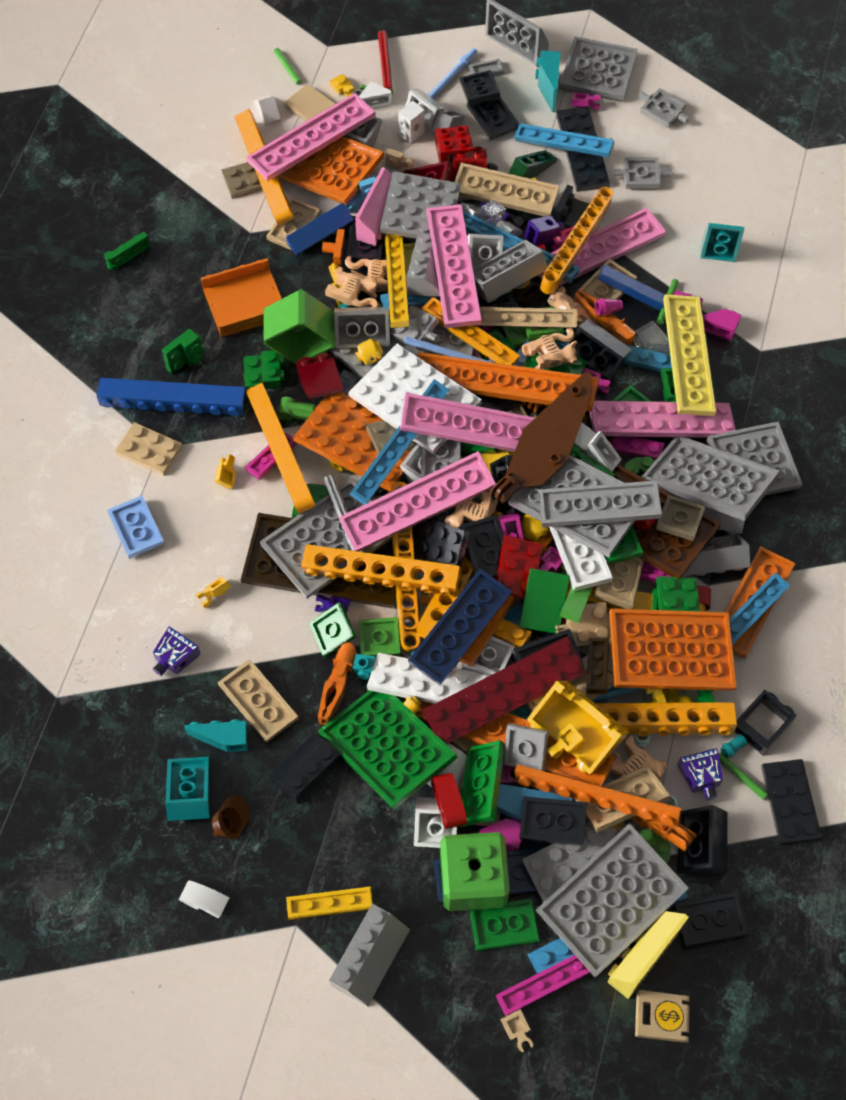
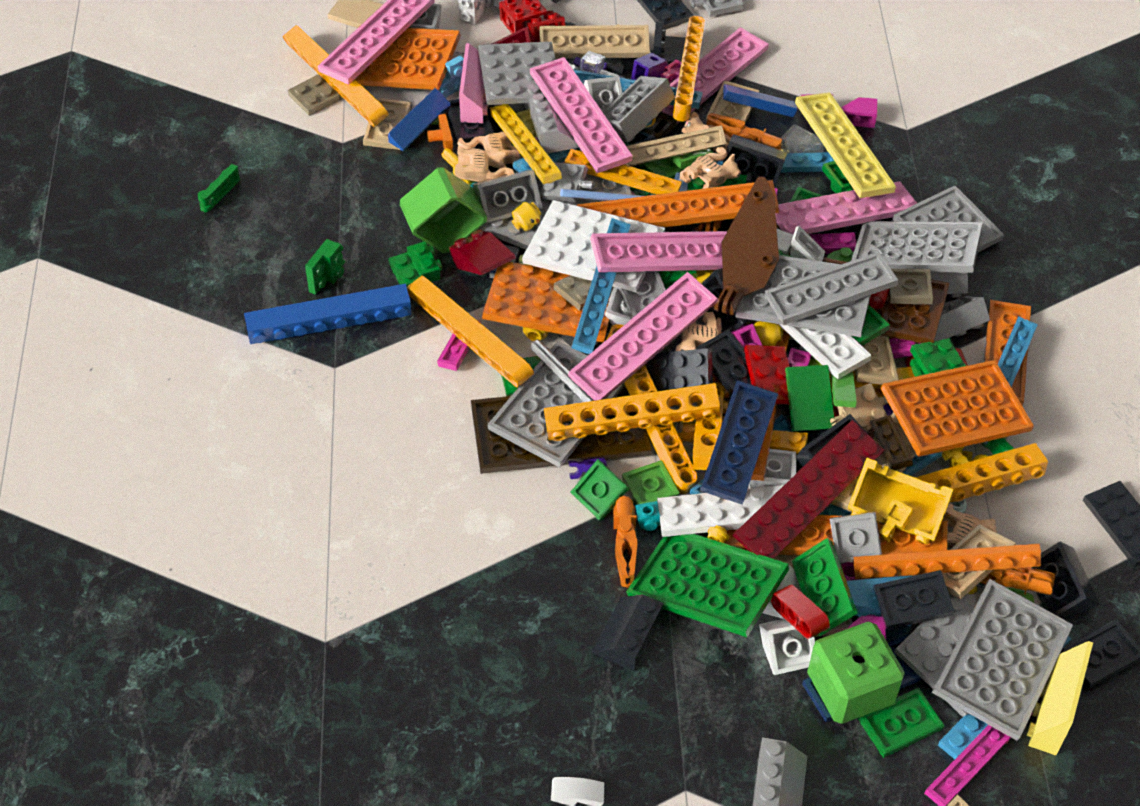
camera: 20 degrees left, 10 degrees down
light blue plate [107,496,165,559] -> none
tan plate [115,422,183,476] -> none
torso [153,626,201,676] -> none
teal slope [166,757,210,821] -> none
teal slope [184,719,248,752] -> none
yellow plate [195,577,231,608] -> none
orange panel [201,258,282,338] -> none
reddish brown piece [212,795,250,840] -> none
yellow plate [214,454,237,489] -> none
tan plate [218,659,299,743] -> none
white slope [254,96,281,126] -> none
bright green piece [277,397,315,421] -> none
yellow tile [286,886,373,920] -> none
tan plate [385,148,414,170] -> none
dark green slope [508,150,557,179] -> none
dark pink cone [595,298,623,316] -> none
tan container [635,990,690,1043] -> none
bright green bar [657,279,679,324] -> none
torso [677,748,723,800] -> none
teal slope [700,223,745,262] -> none
bright green bar [719,753,768,800] -> none
teal pin [721,734,747,758] -> none
black window [734,689,797,755] -> none

